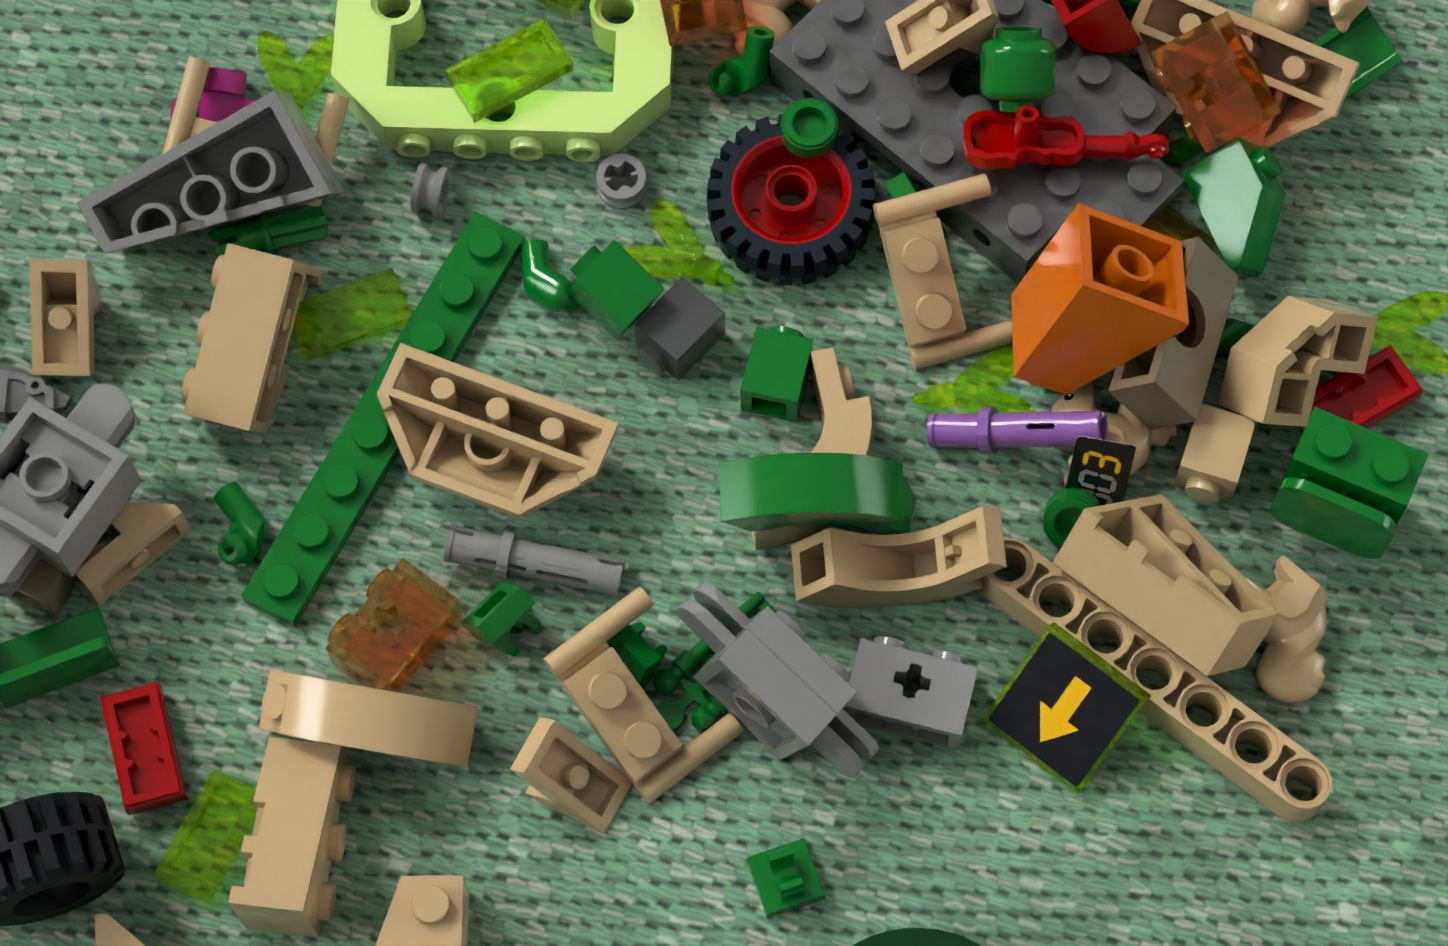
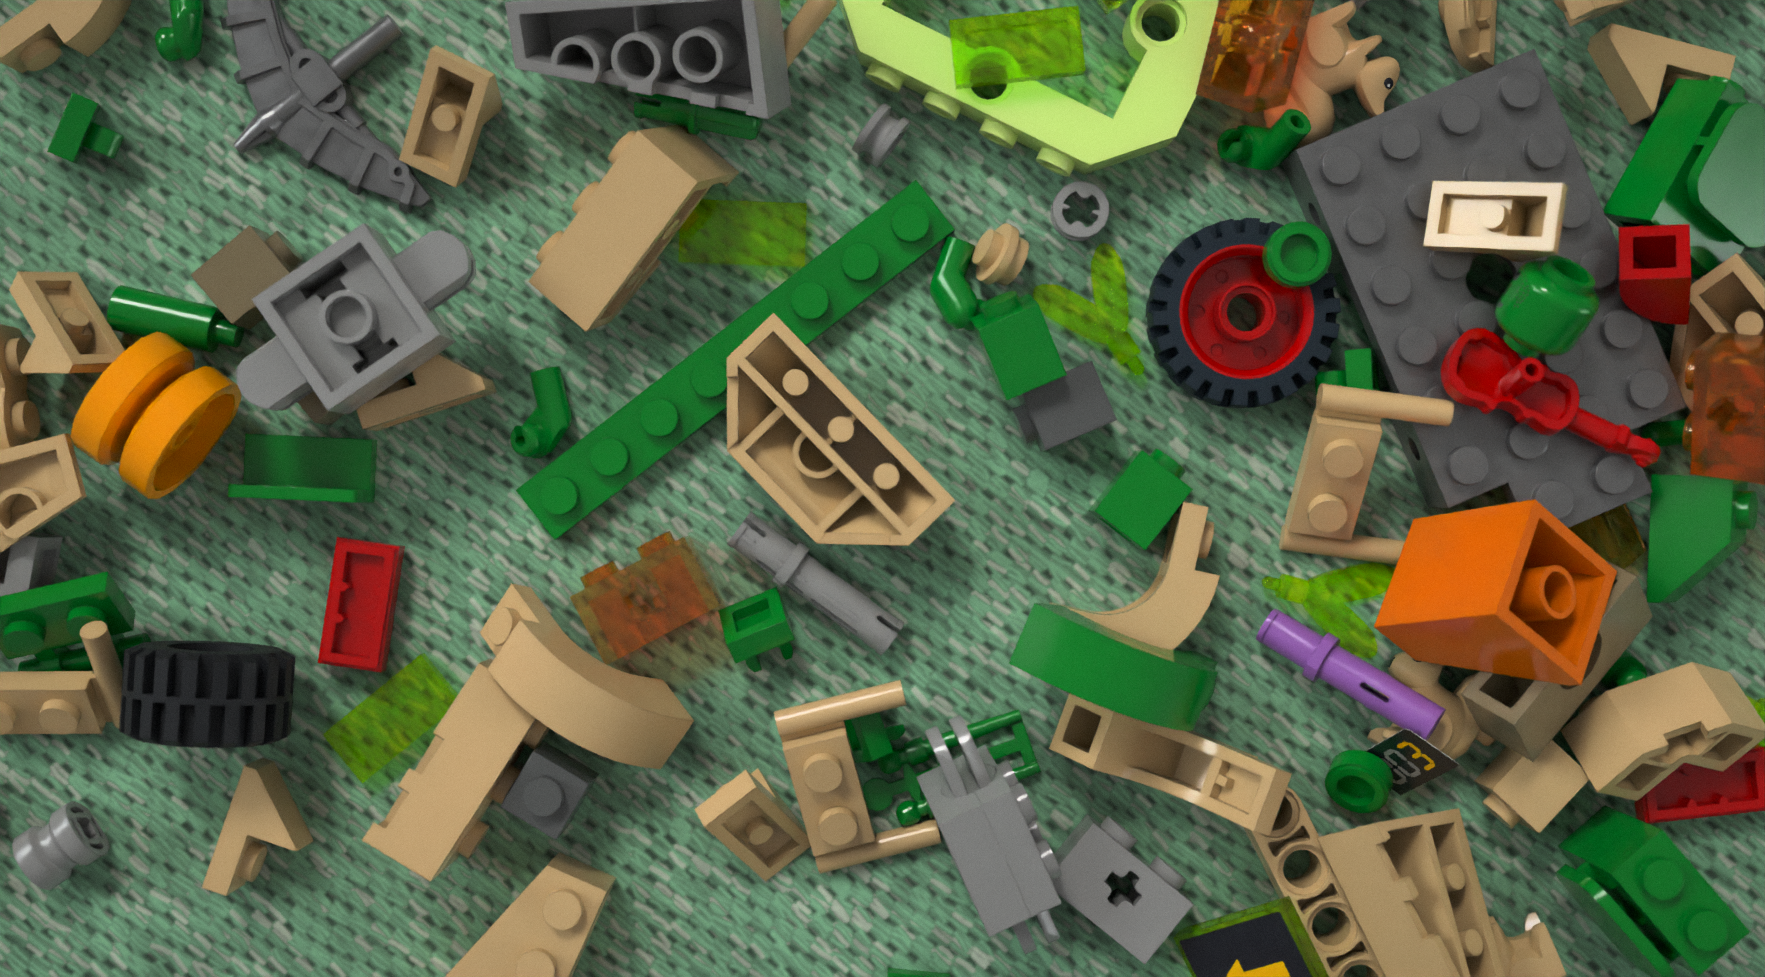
camera: 25 degrees right, 20 degrees up
none -> dark grey brick [500,742,599,840]
none -> tan plate [972,223,1029,286]

